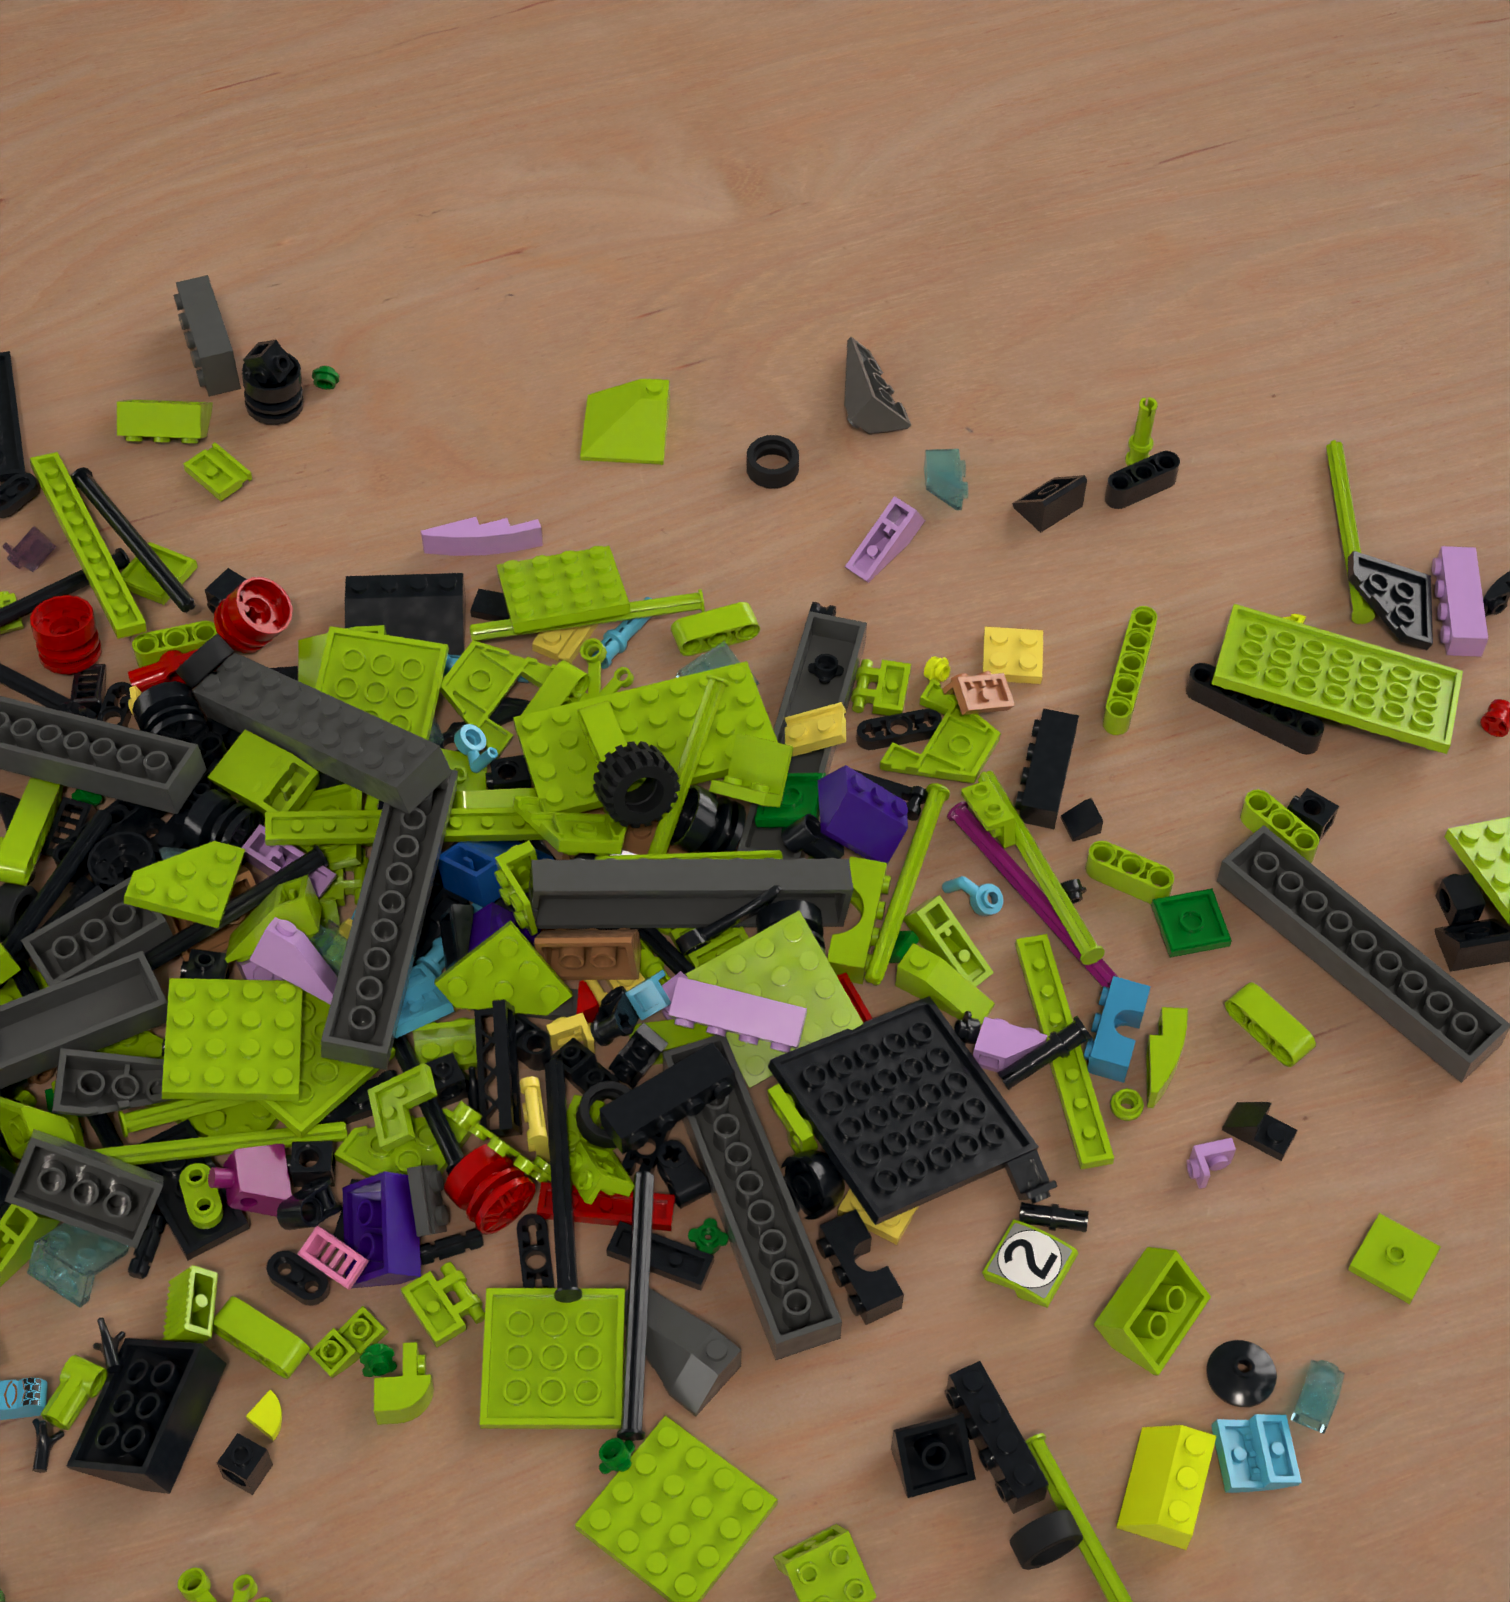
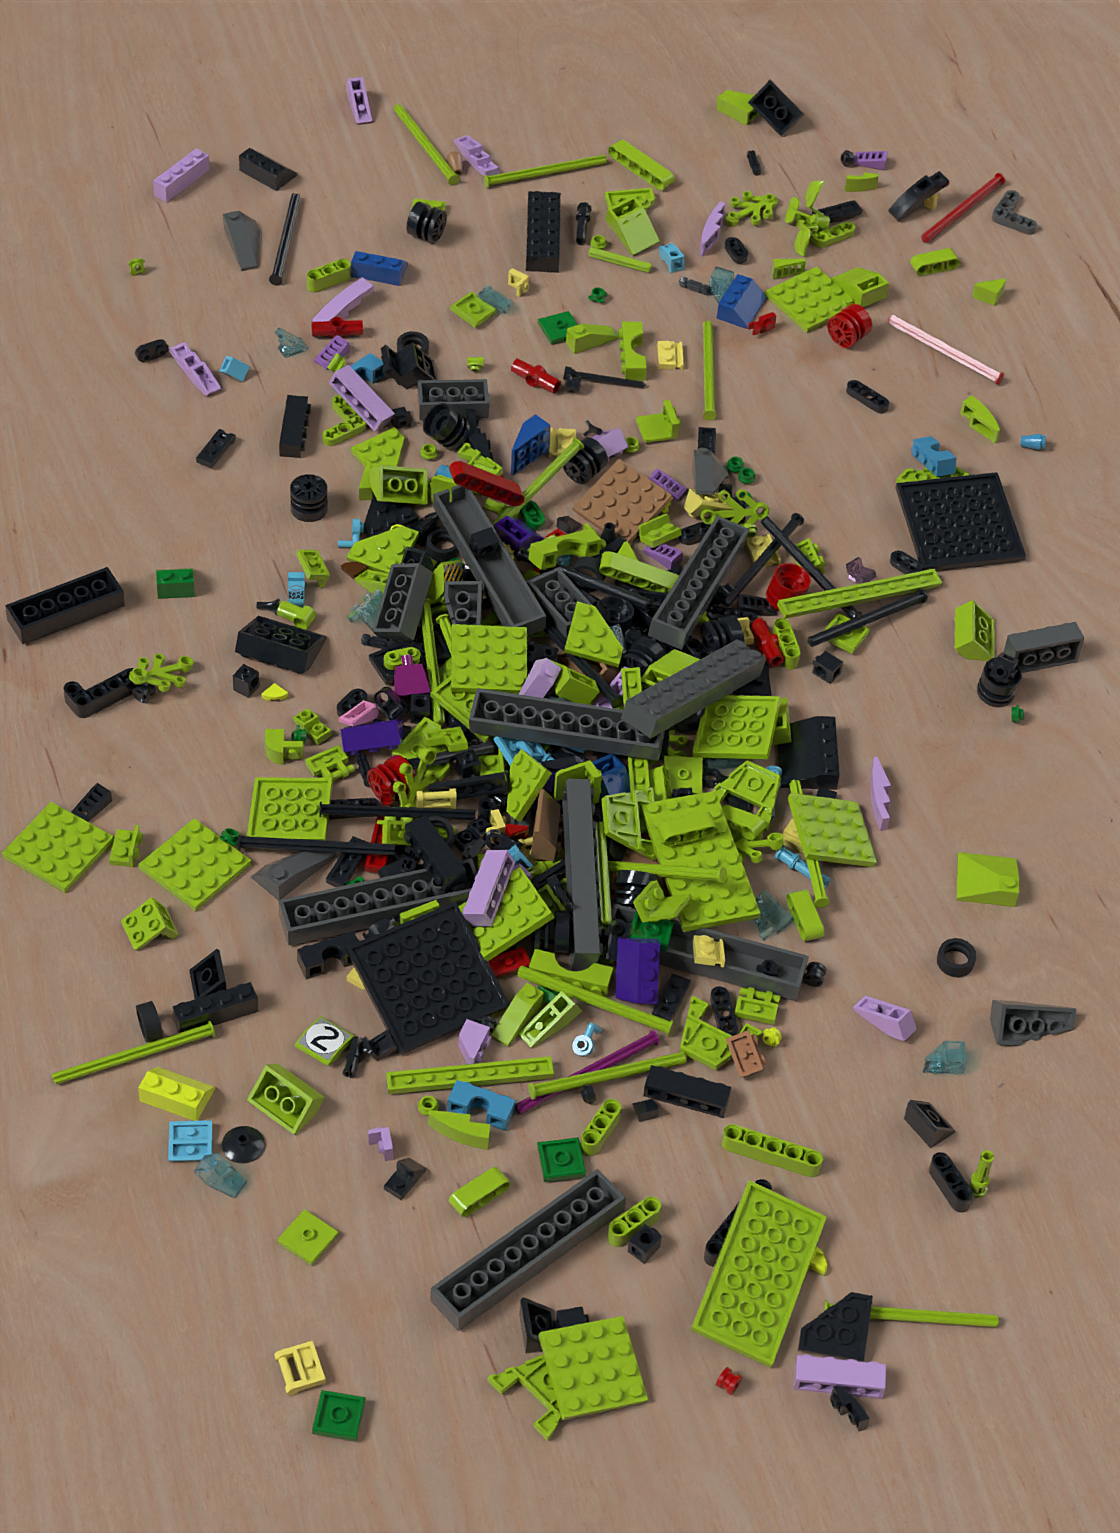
camera: 90 degrees right, 5 degrees down
black bar [93,1318,126,1374] -> none
lime brick [162,1265,218,1343] -> none
black tyre [175,634,234,689] -> none
lime plate [183,442,253,501] -> none
lime beam [213,1296,310,1379] -> none
red wheel [214,577,293,653] -> none
dark grey plate [407,1165,449,1237] -> none
medium azure plate [454,724,498,773] -> none
black tyre [593,741,680,828] -> none
lime bracket [961,780,1016,848] -> none
light yellow plate [982,626,1043,684] -> none
black pin [998,1016,1093,1090] -> none

